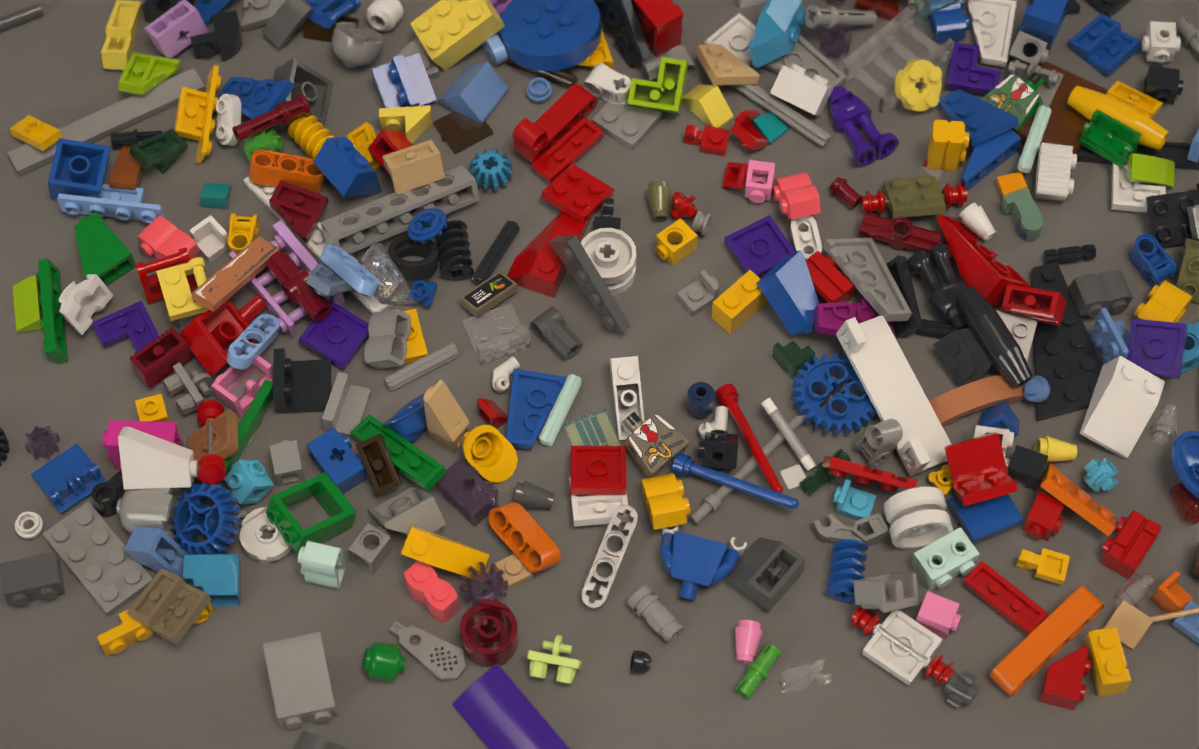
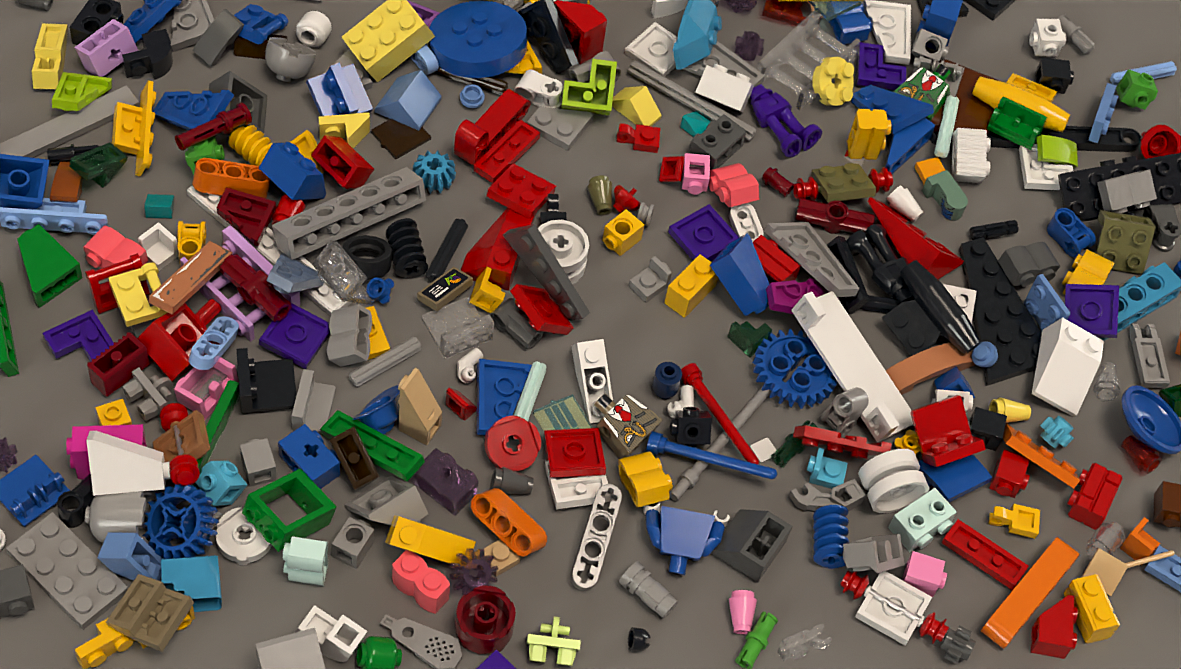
camera: 15 degrees left, 5 degrees down
white cylinder [58,274,113,335] -> none
white plate [216,94,241,146] -> none
light blue beam [320,244,380,296] -> none
tan panel [382,140,445,194] -> none
blue gear [407,208,448,245] -> none
yellow piece [462,424,518,483] -> none
tan wing [695,44,760,85] -> none
red bracket [731,110,769,150] -> none
light grey bar [761,398,817,472] -> none
light grey pin [804,5,877,29] -> none
red brick [1002,284,1066,326] -> none
blue slope [1068,14,1141,76] -> none
none -> red brick [272,195,305,225]
none -> white brick [296,605,367,662]
none -> yellow panel [469,267,506,313]
none -> red plate [485,415,541,471]
none -> red plate [510,284,574,335]
none -> dark grey brick [690,114,747,170]

